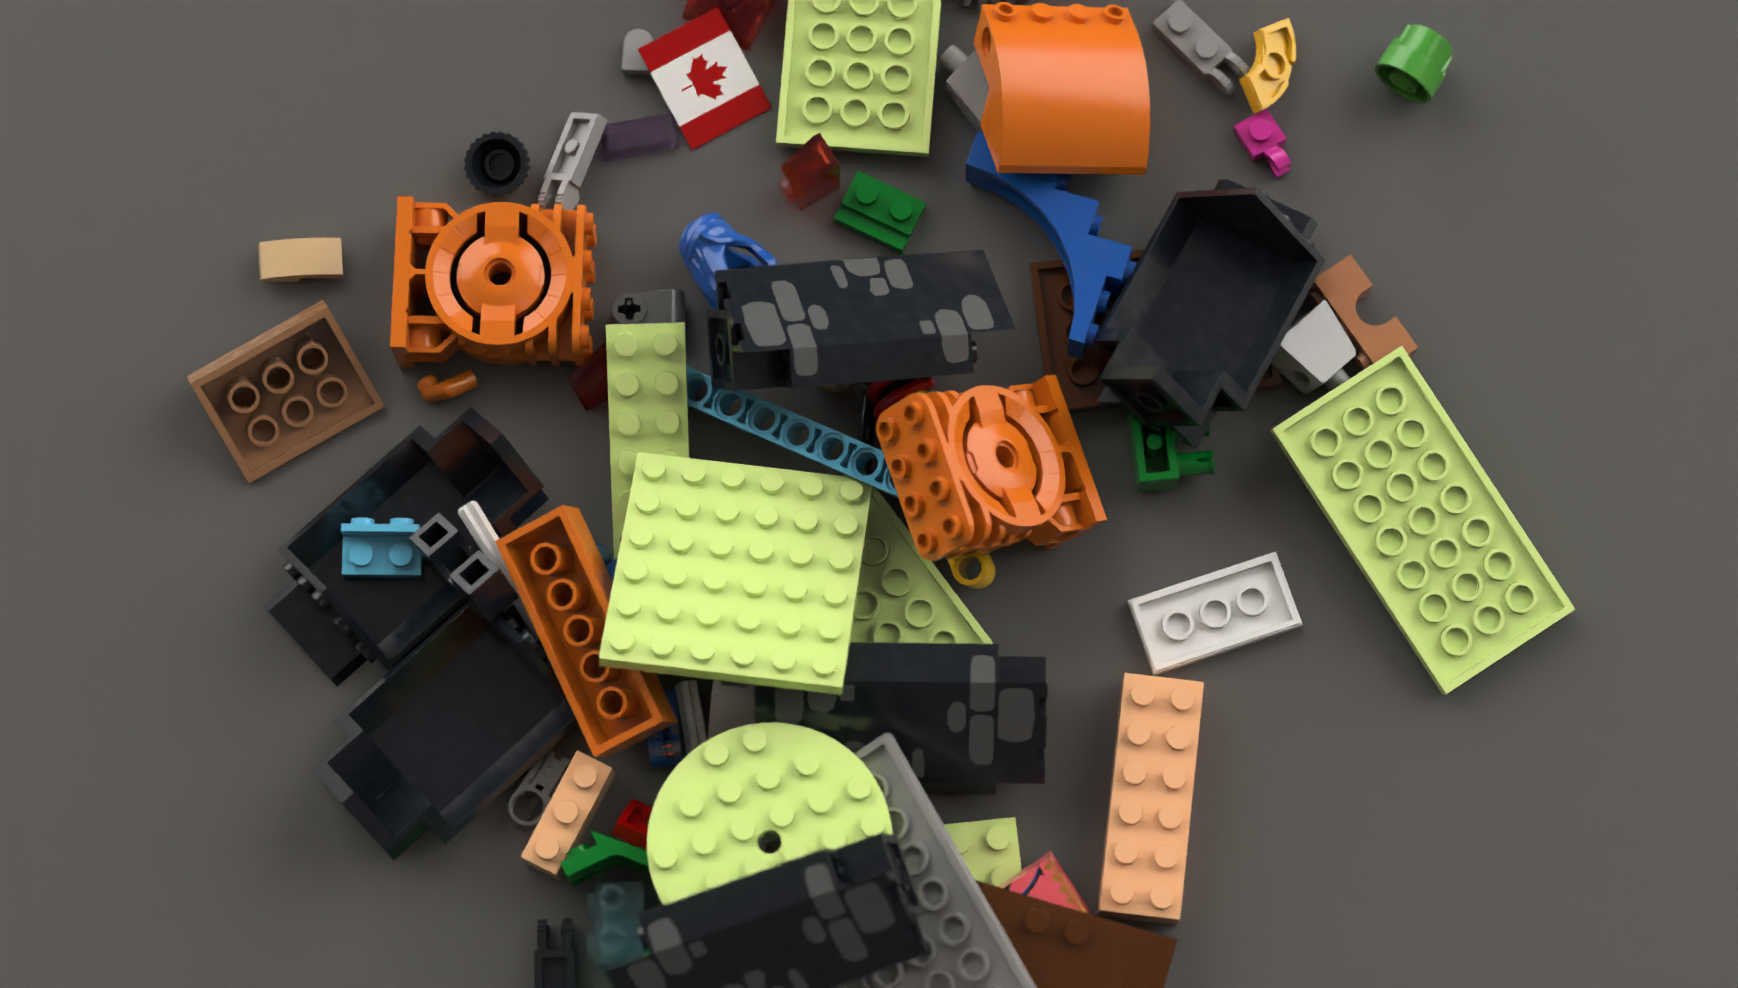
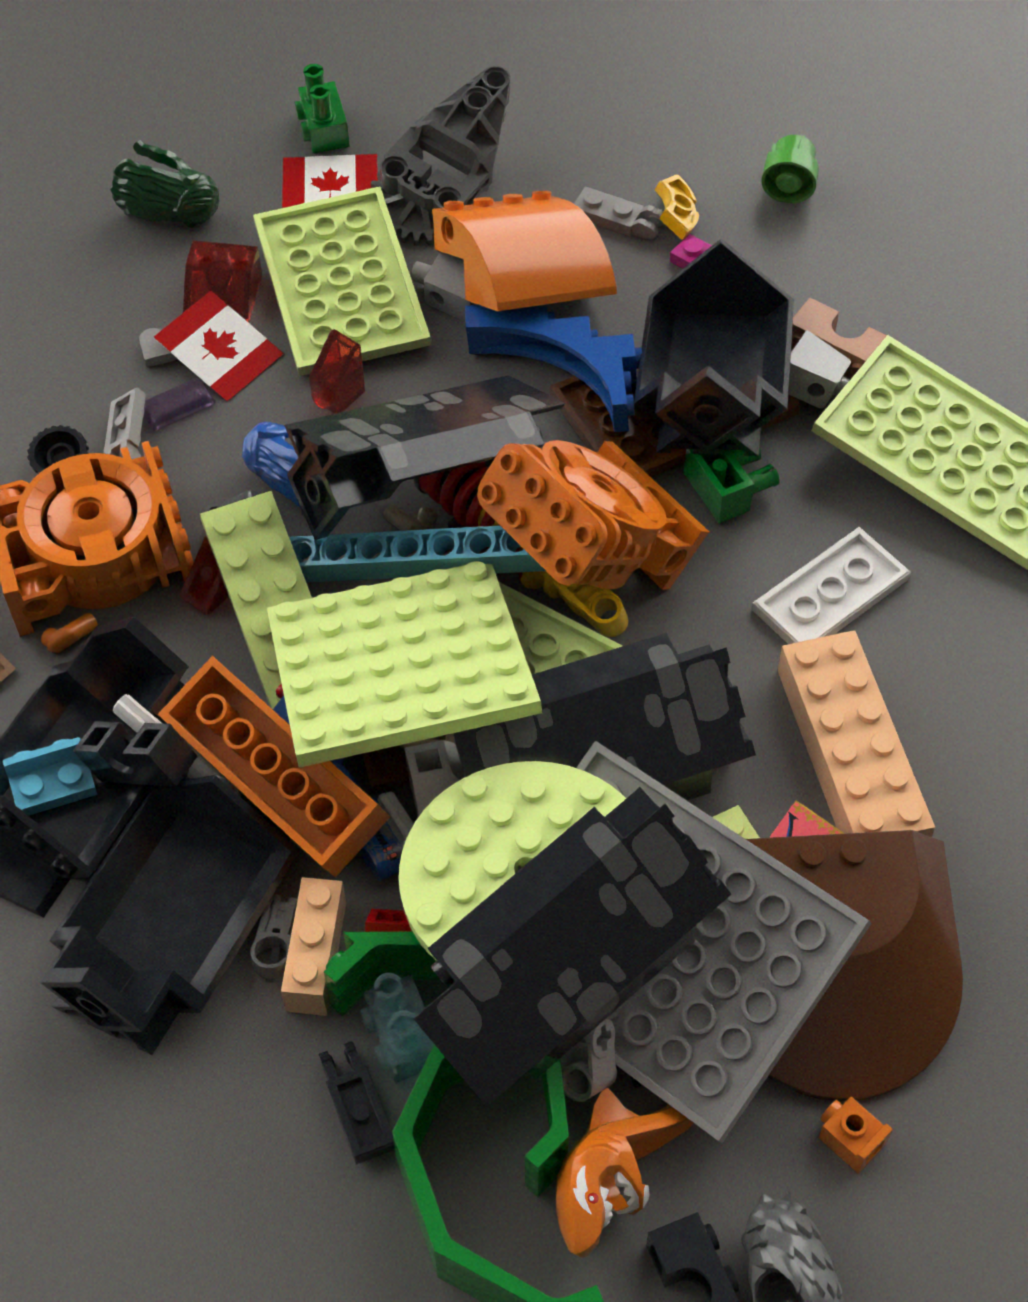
camera: 20 degrees left, 20 degrees down
green plate [833,171,927,254] -> none

